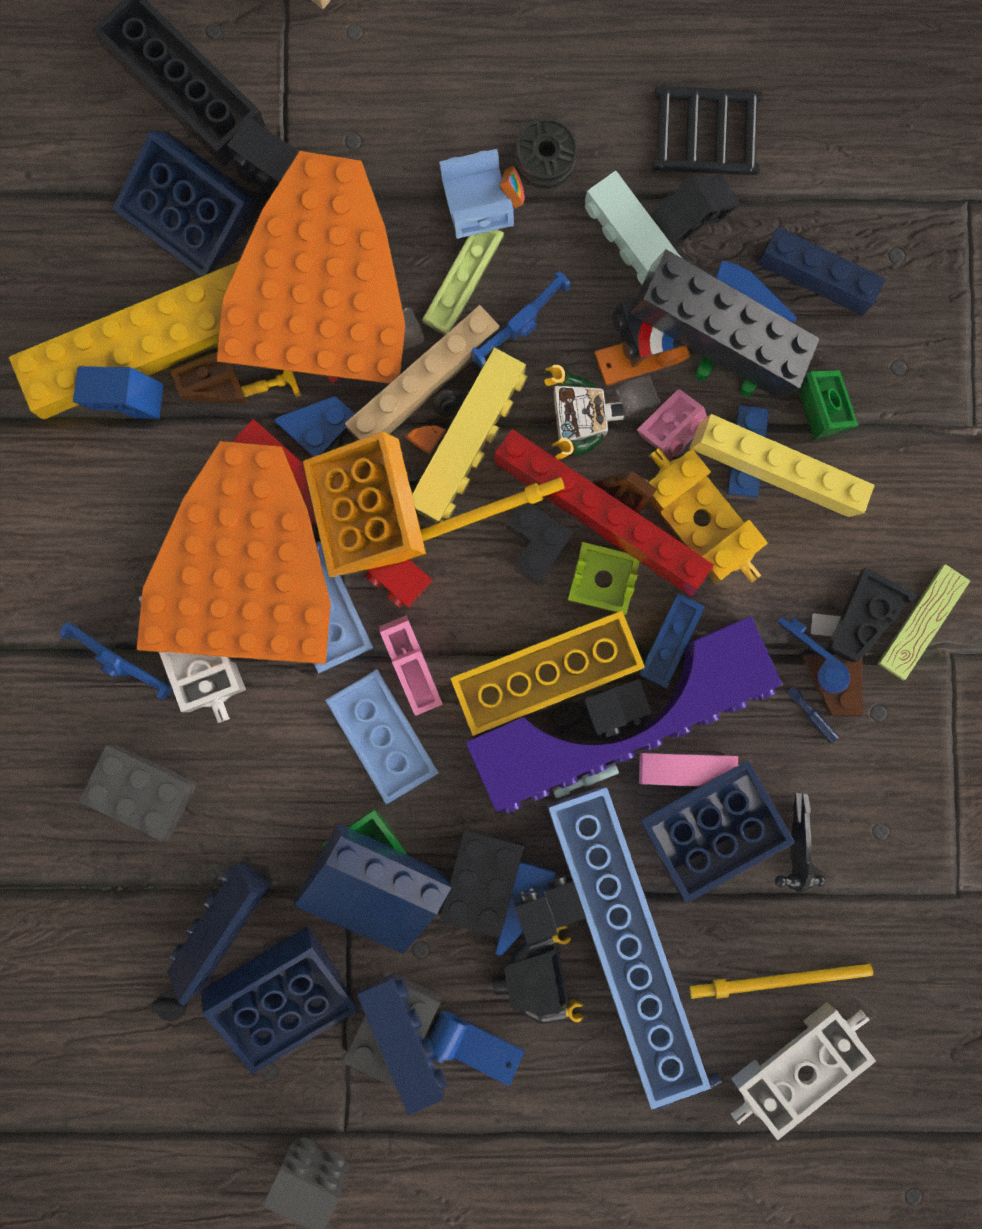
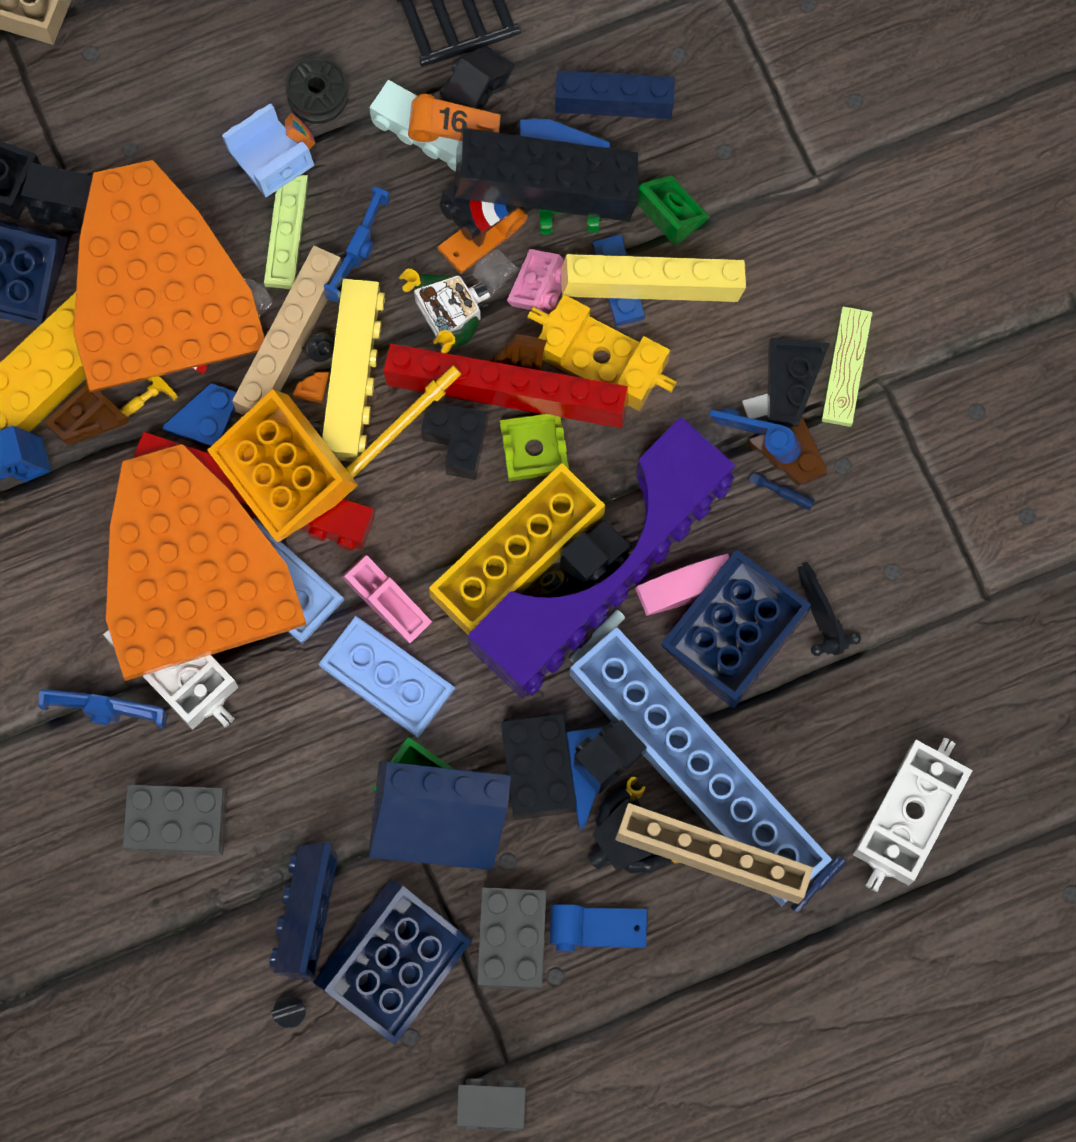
camera: 20 degrees left, 10 degrees down
dark blue brick [357,972,448,1115] -> none
blue plate [638,594,705,688] -> none
yellow bar [689,964,873,999] -> none
none -> orange door [408,94,501,142]
none -> tan brick [615,803,813,904]

